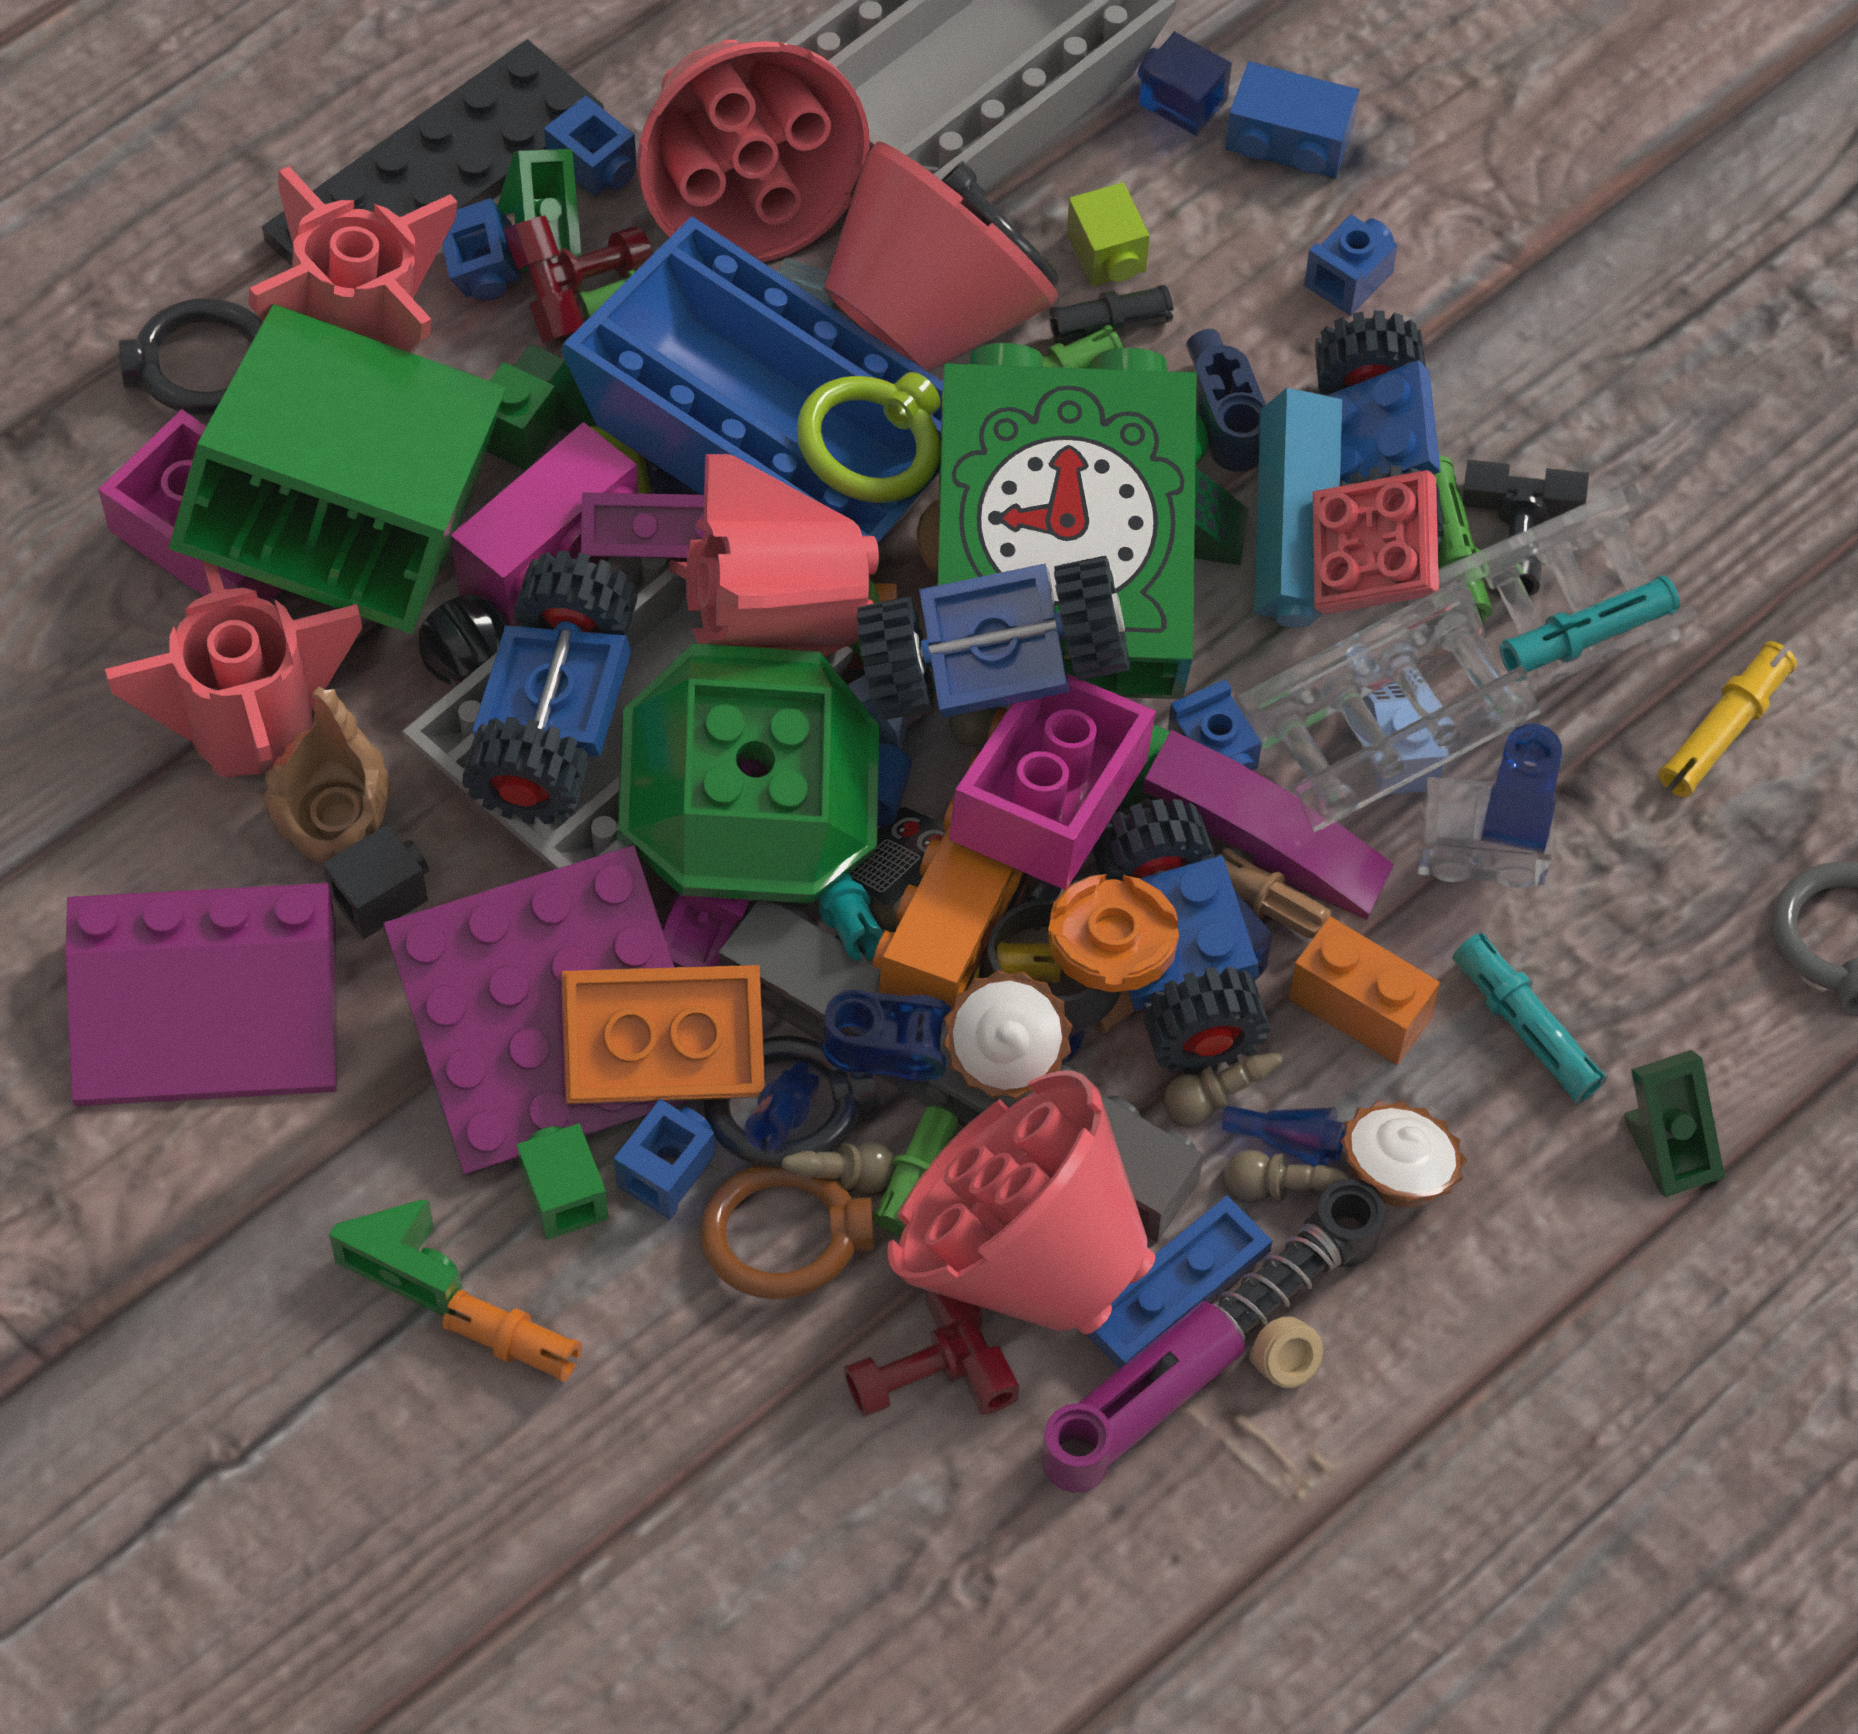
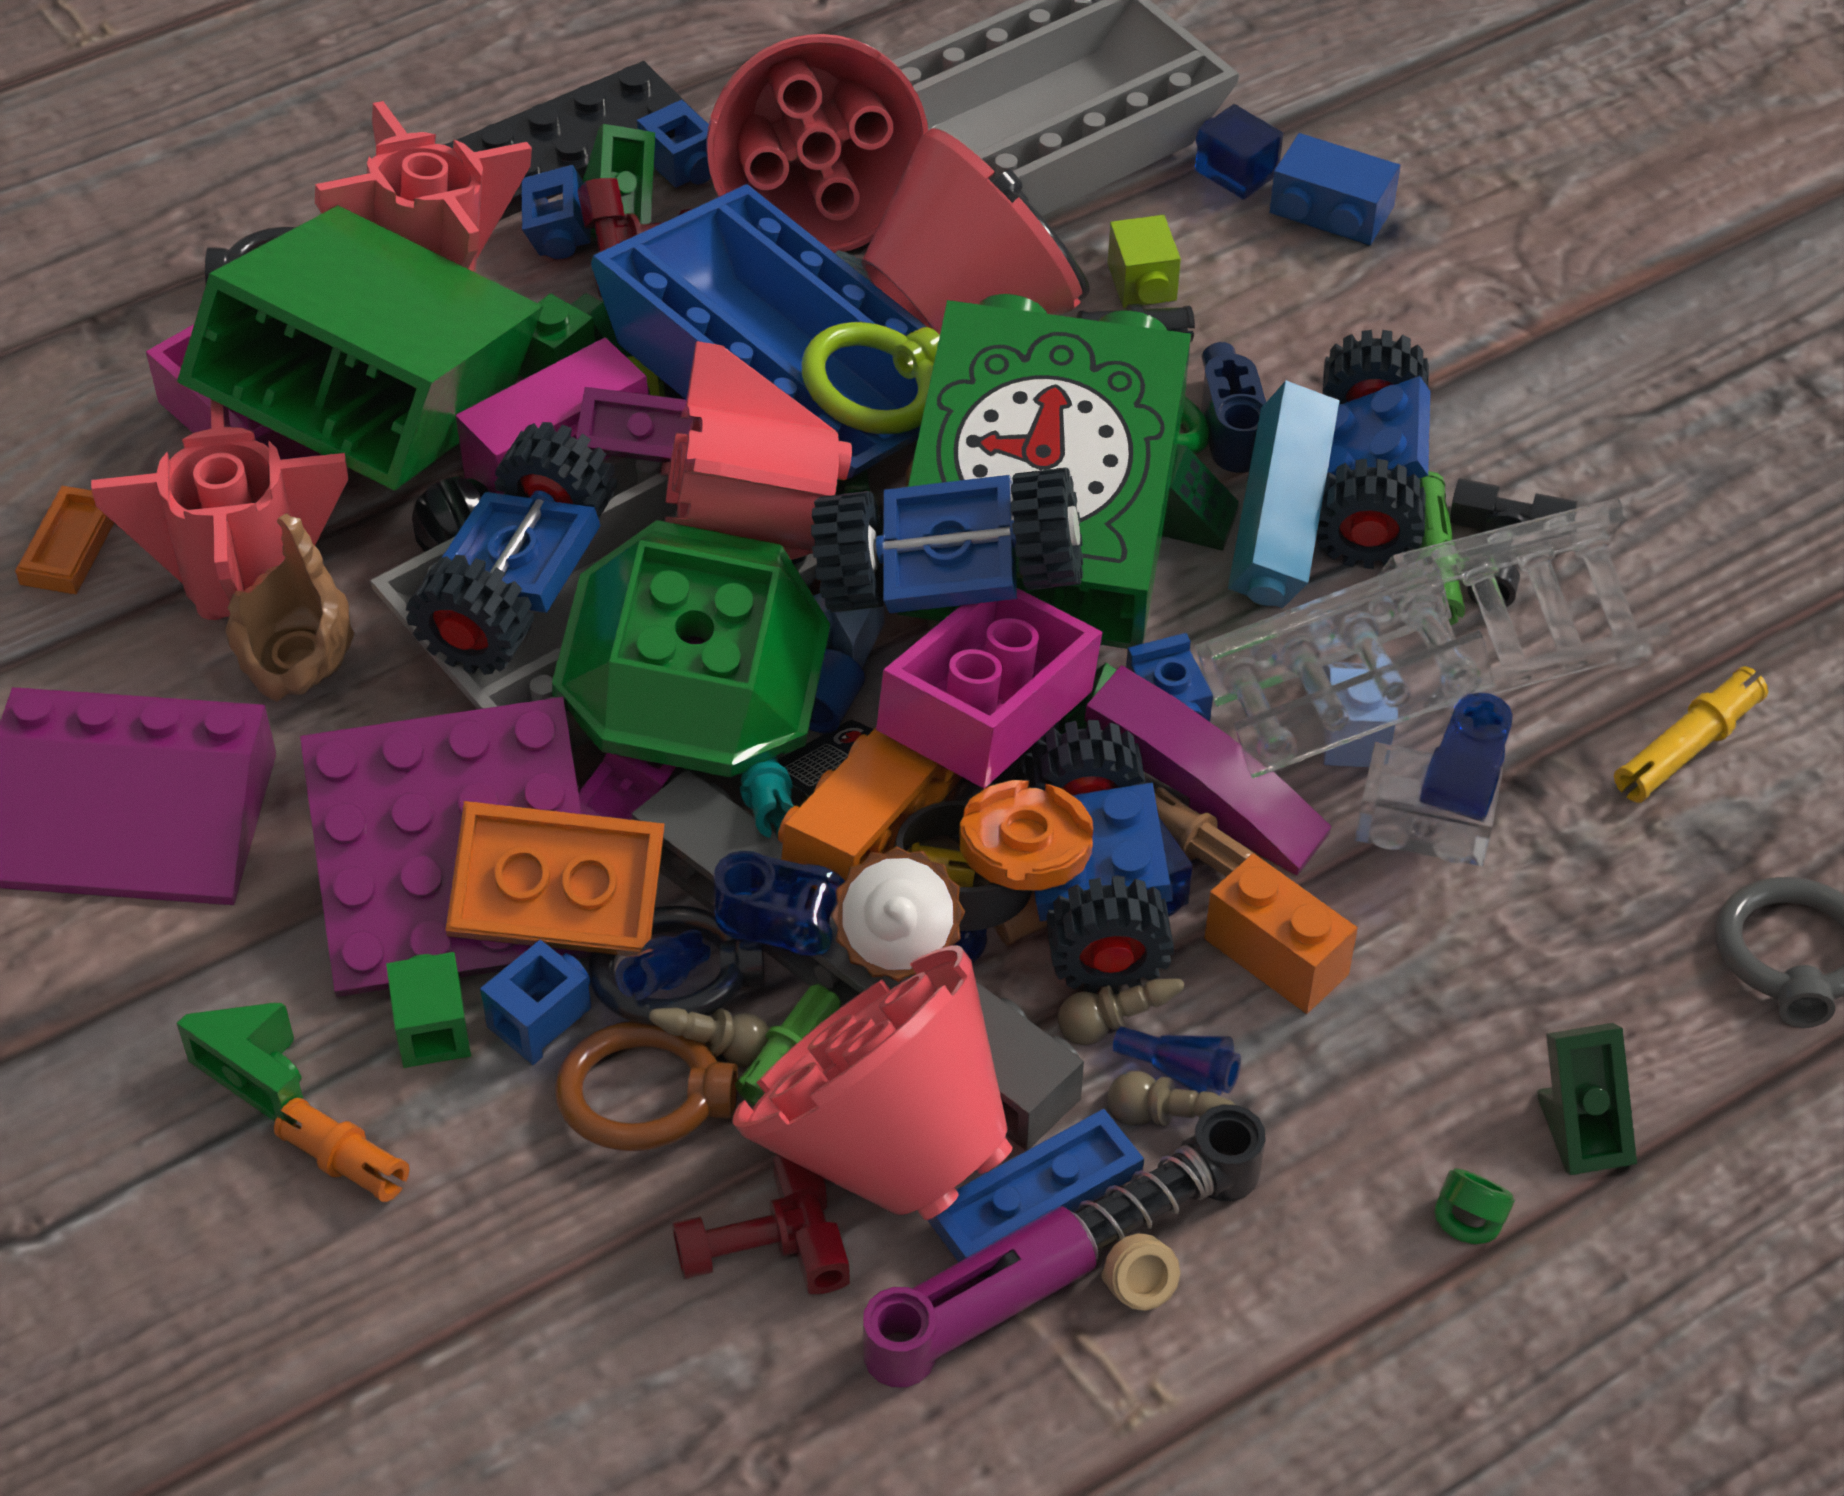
camera: 10 degrees right, 10 degrees down
black brick [322,824,429,940] -> none
blue brick [1304,214,1398,316] -> none
coral tile [1313,470,1439,615] -> none
white piece [1340,1100,1467,1207] -> none
teal pin [1452,932,1608,1104] -> none
teal pin [1499,575,1680,678] -> none
none -> orange tile [15,485,114,595]
none -> green tile [1434,1168,1515,1245]

